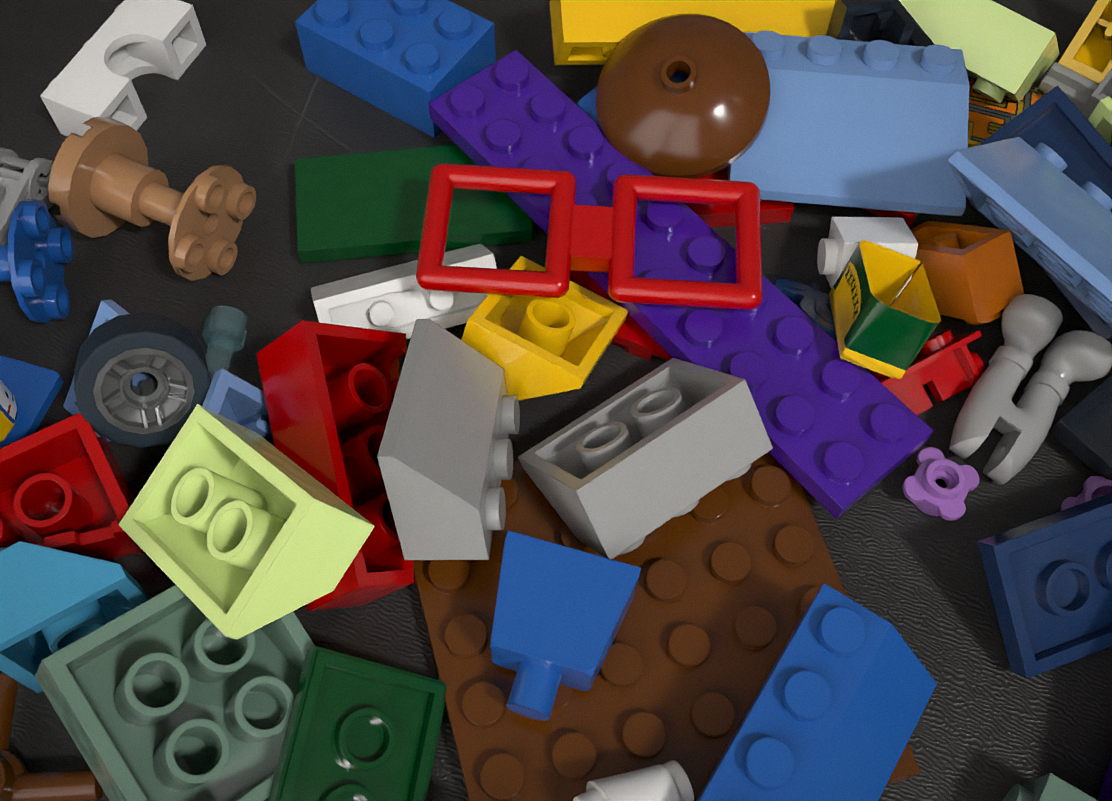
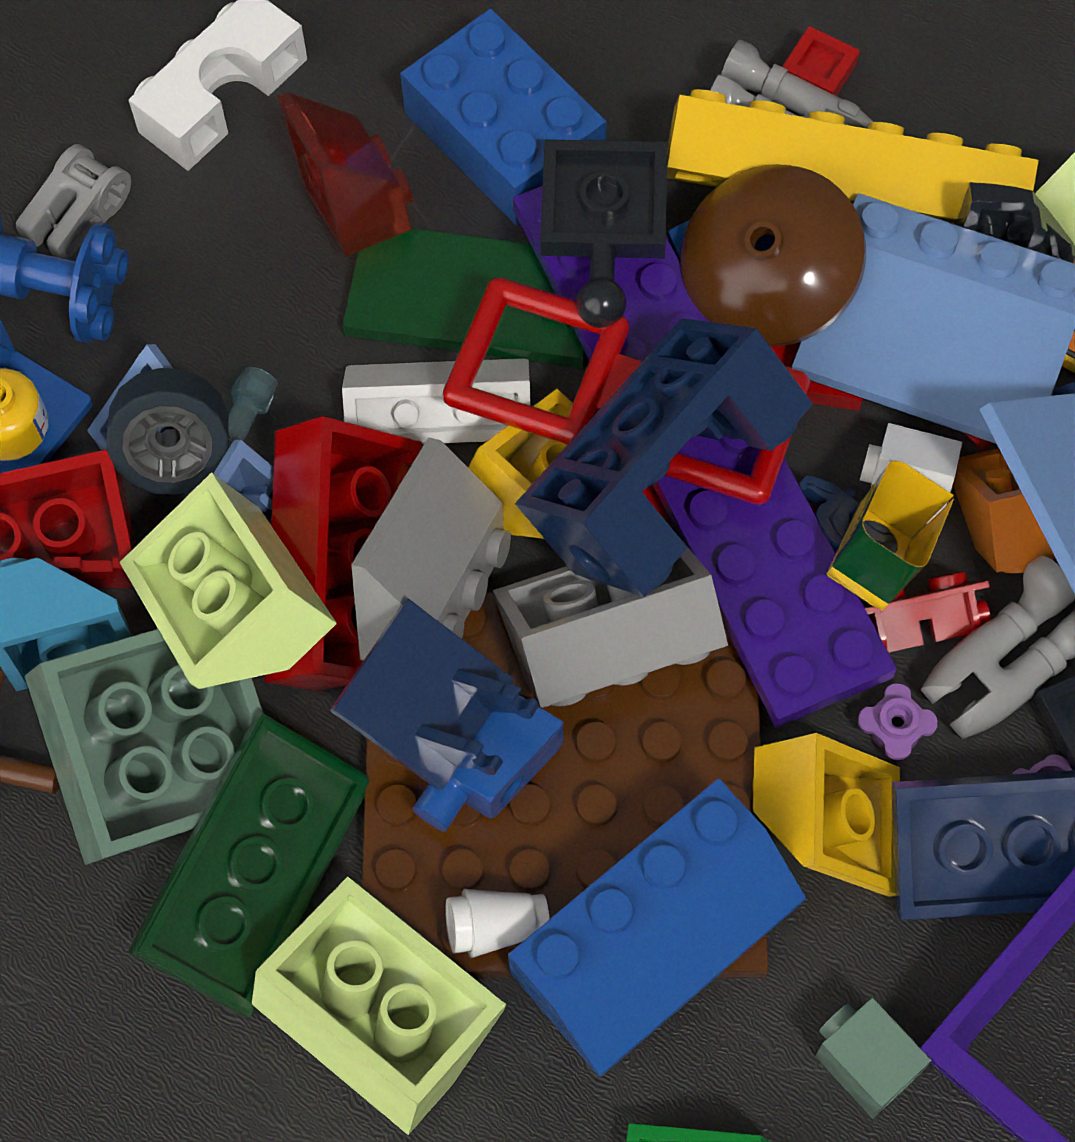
camera: 20 degrees right, 5 degrees up
medium nougat piece [48,117,256,281] -> none
none -> clear red slope [277,92,413,257]
none -> dark blue plate [330,599,539,791]
none -> dark blue plate [515,318,813,597]
none -> black plate [540,139,667,328]
none -> yellow slope [752,733,900,897]

